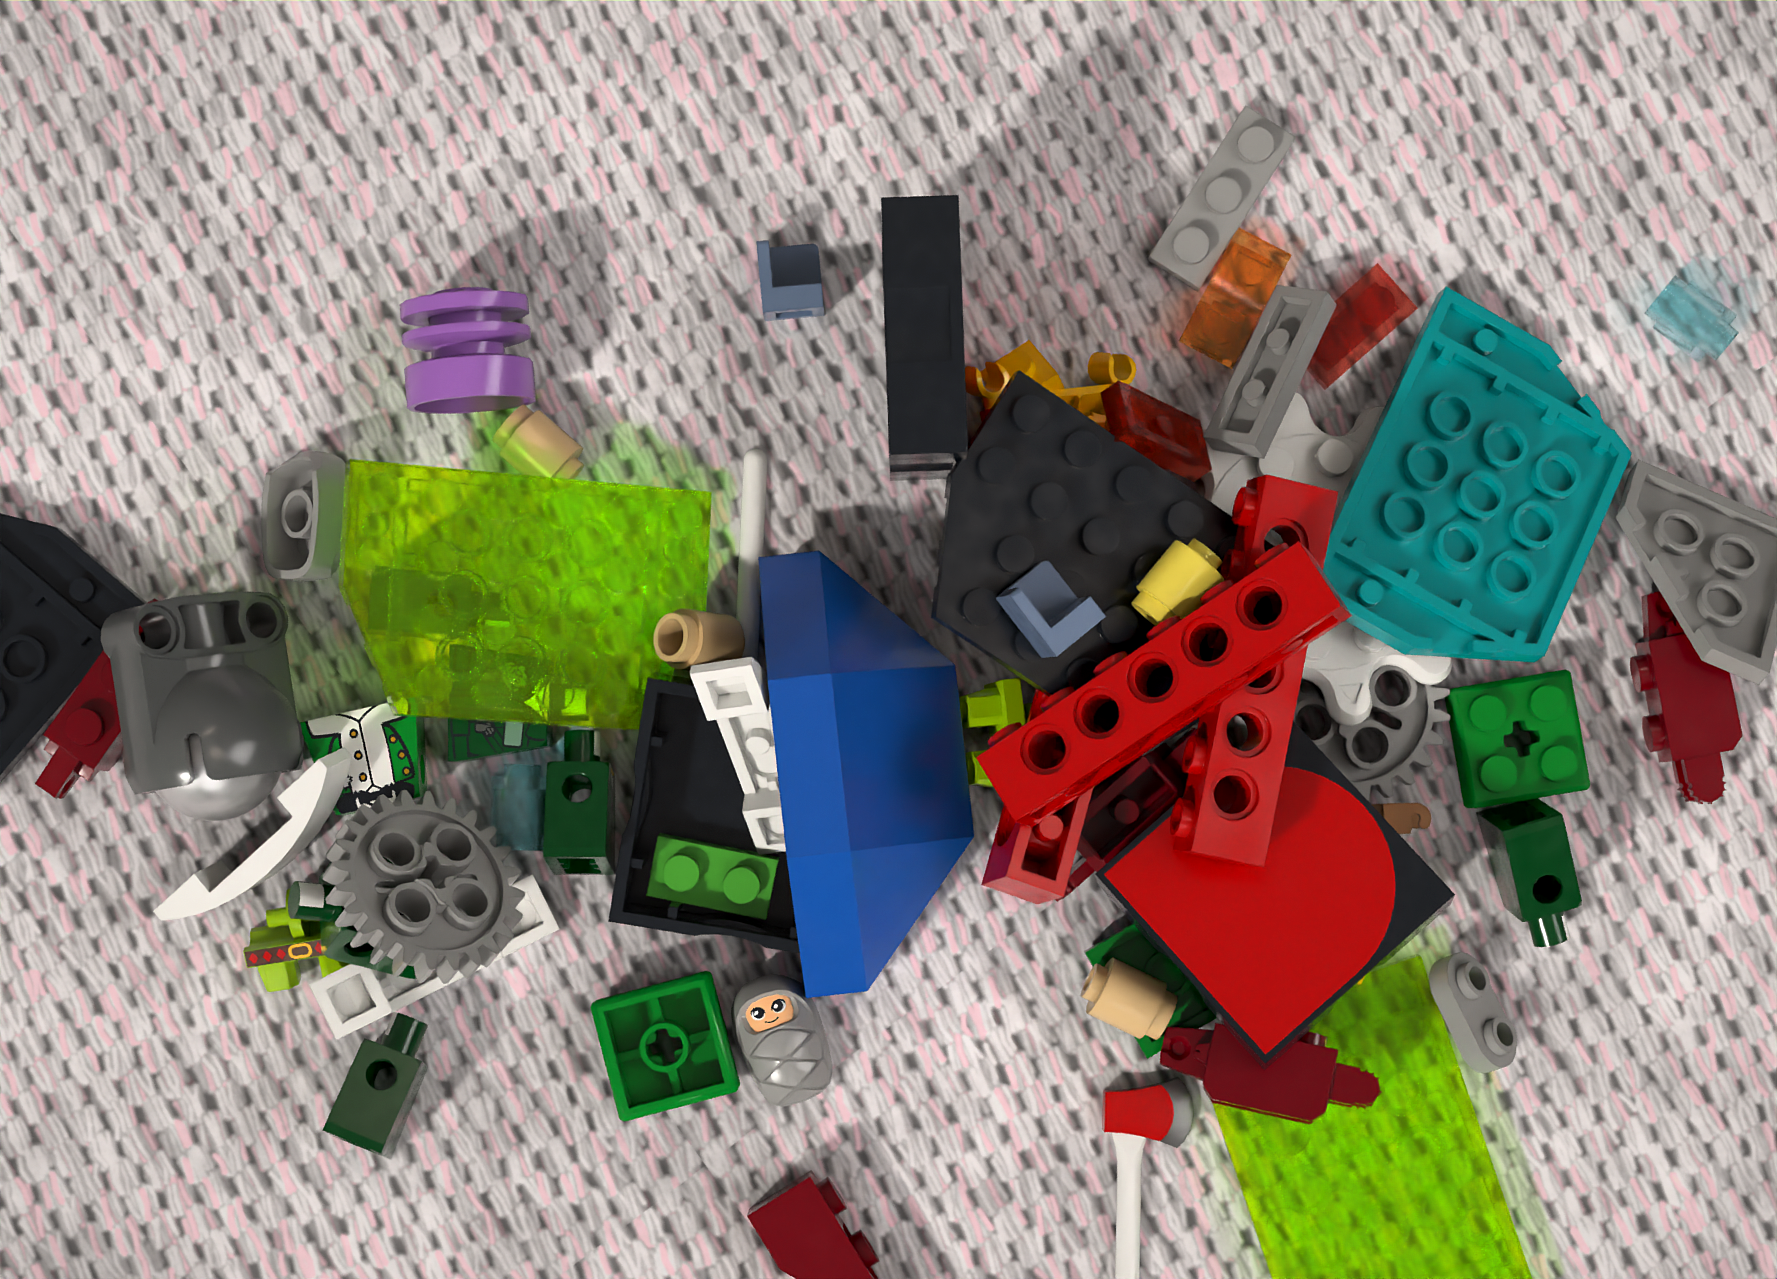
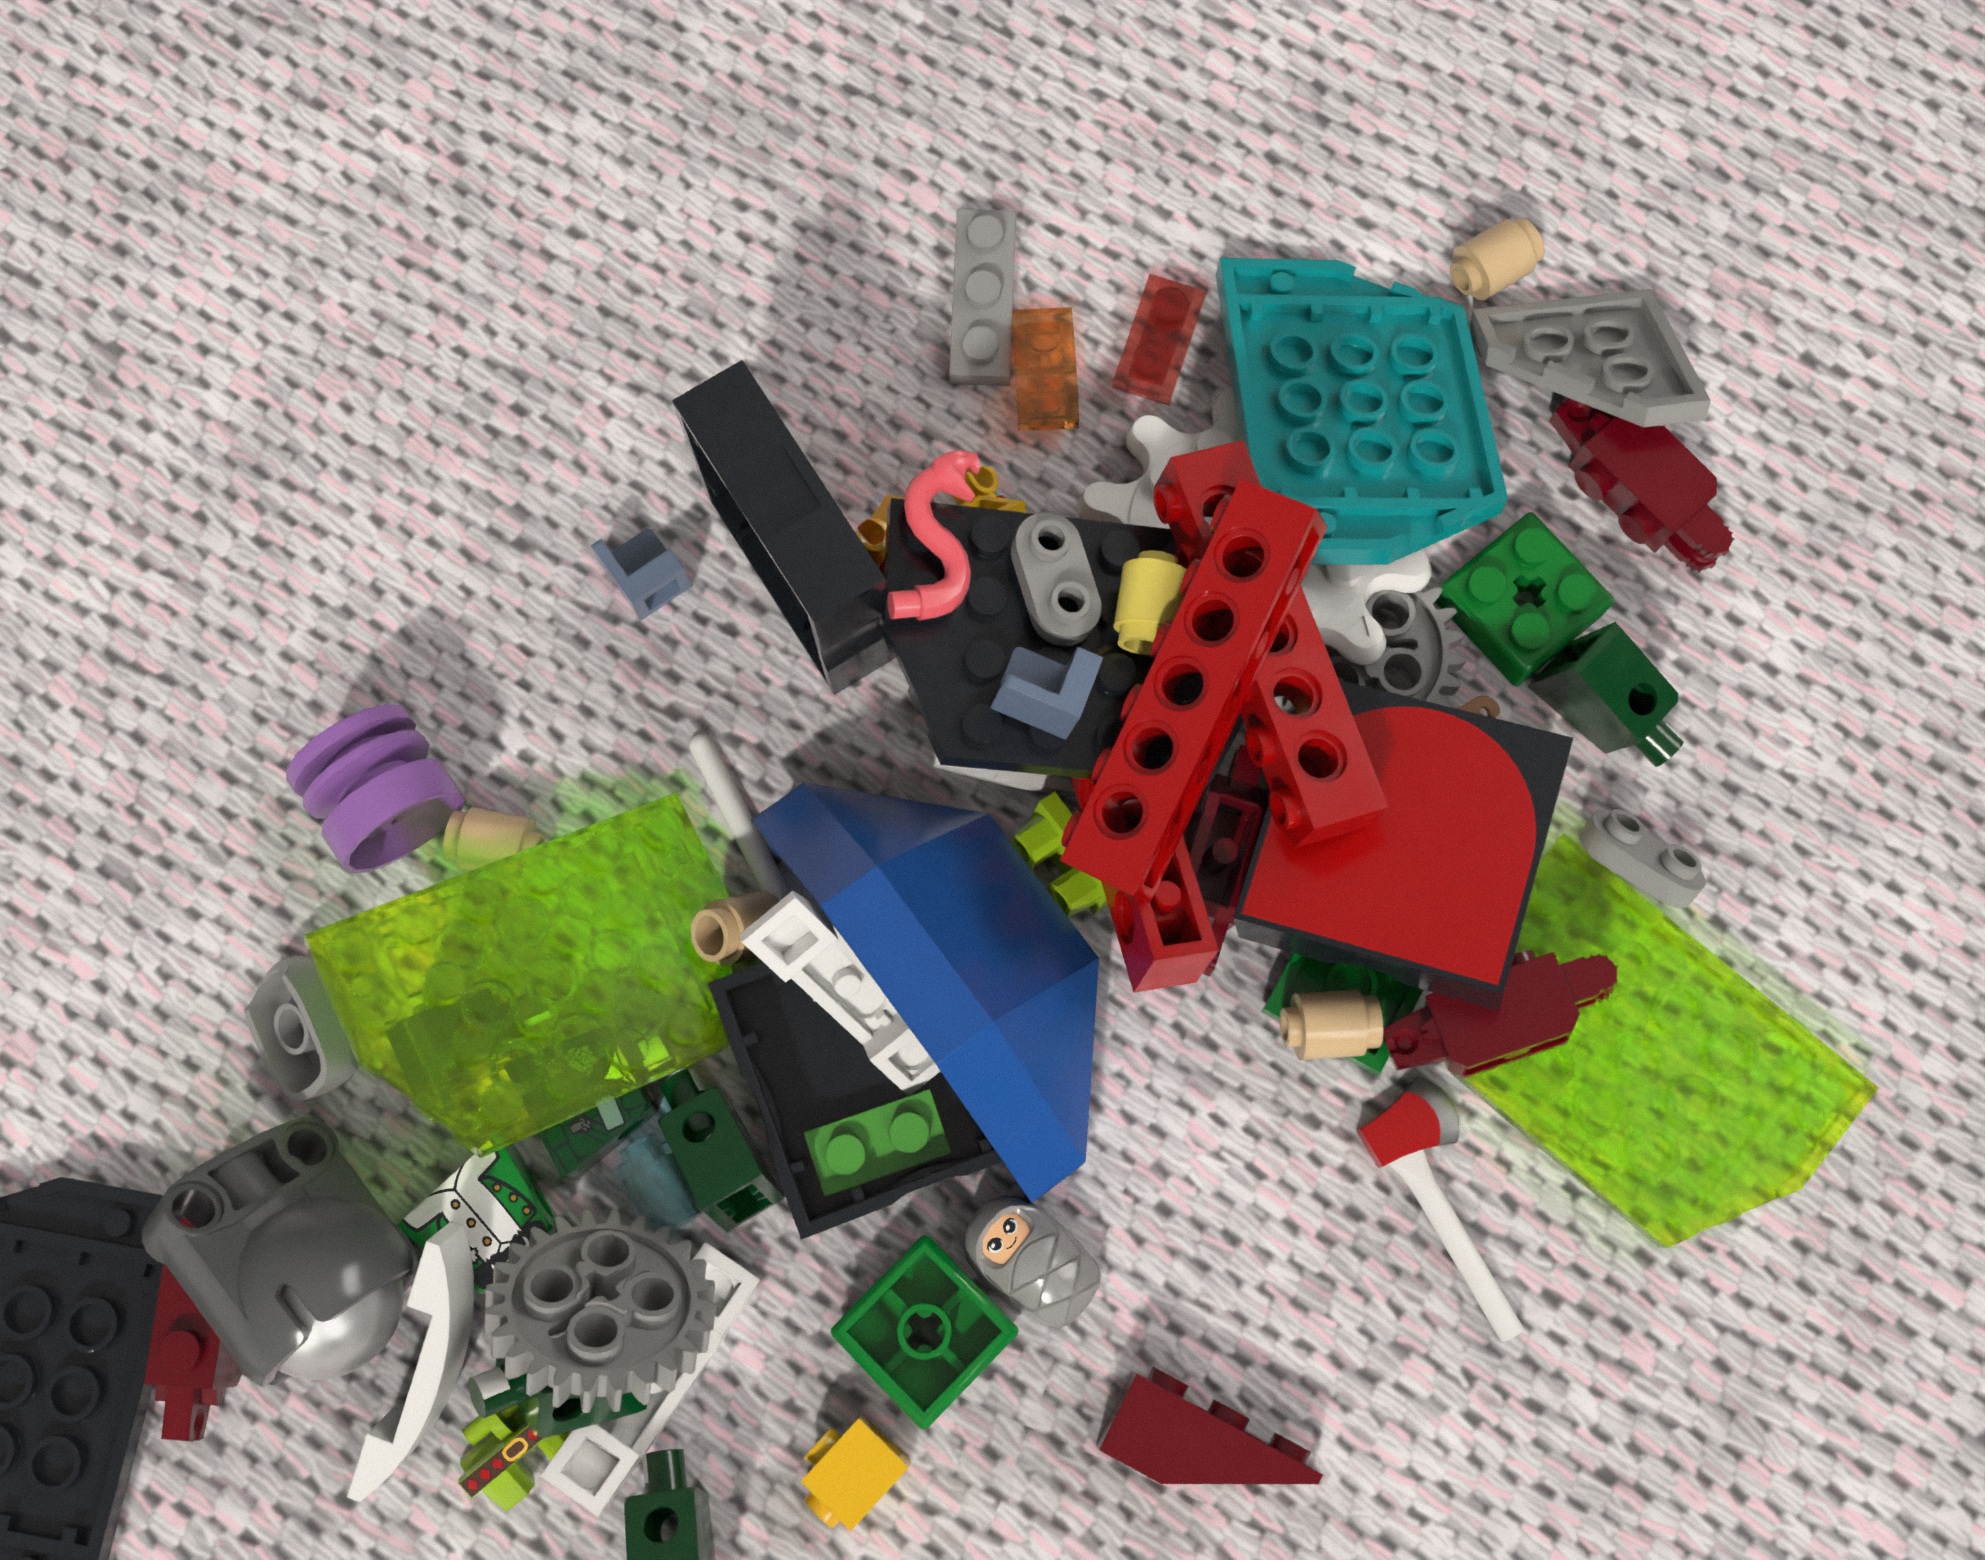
camera: 30 degrees left, 10 degrees down
clear red plate [1100,380,1212,482] -> none
light grey plate [1203,285,1337,459] -> none
clear light blue brick [1644,275,1739,363] -> none
none -> yellow brick [801,1414,911,1532]
none -> coral animal [887,450,981,621]
none -> light grey plate [1011,512,1102,646]
none -> tan brick [1450,217,1545,301]

